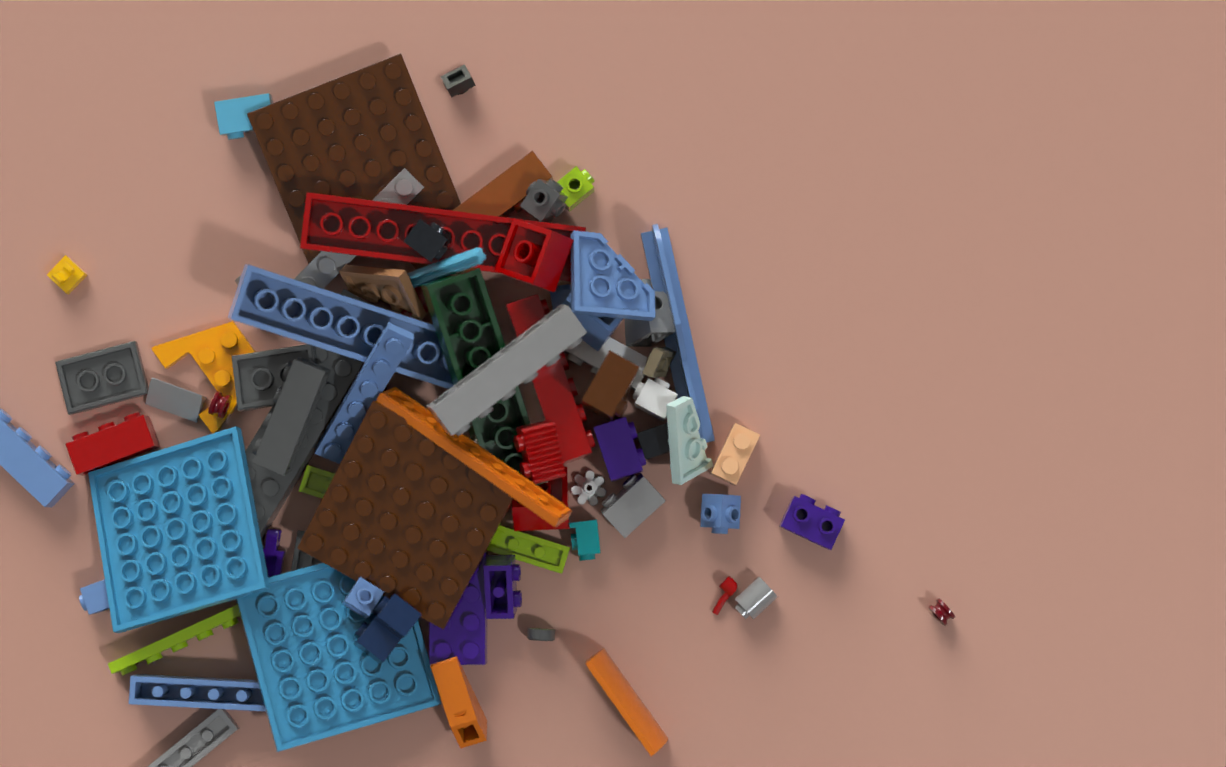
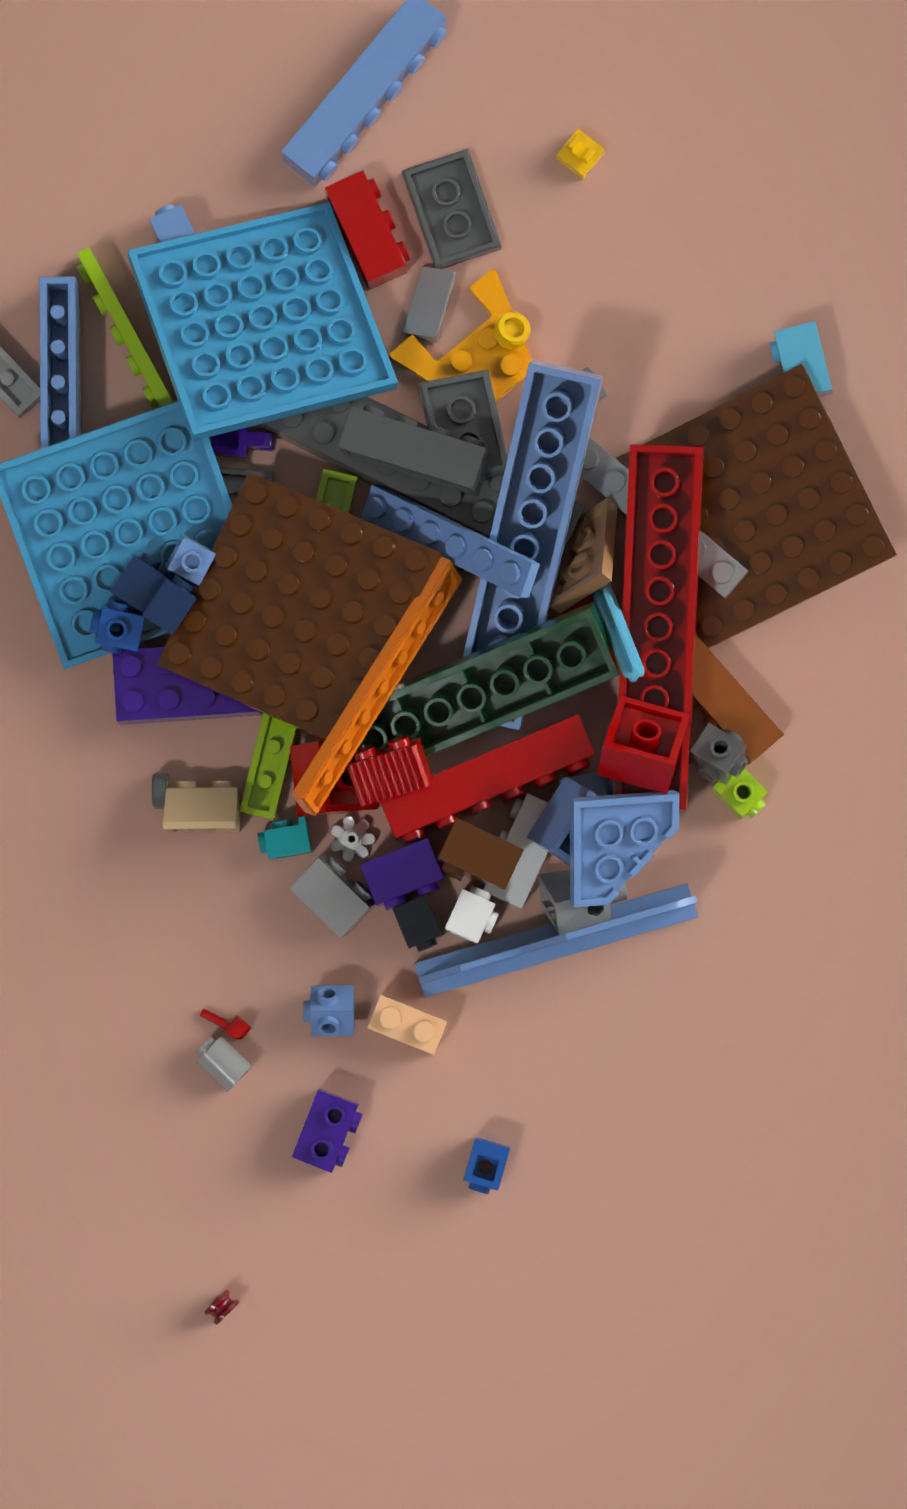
camera: 80 degrees right, 0 degrees up
dark red bush [208,391,232,419] -> none
black brick [403,219,449,262] -> none
light grey brick [427,304,587,436] -> none
orange slope [431,656,487,749] -> none
pearl dark grey plate [440,65,476,98] -> none
dark purple brick [483,555,522,619] -> none
orange slope [585,648,668,756] -> none
dark tan plate [642,347,676,378] -> none
light aqua wing [666,396,714,485] -> none
none -> blue brick [89,600,145,654]
none -> tan slope [163,781,240,833]
none -> blue brick [463,1137,510,1194]
none -> yellow tile [494,312,531,349]

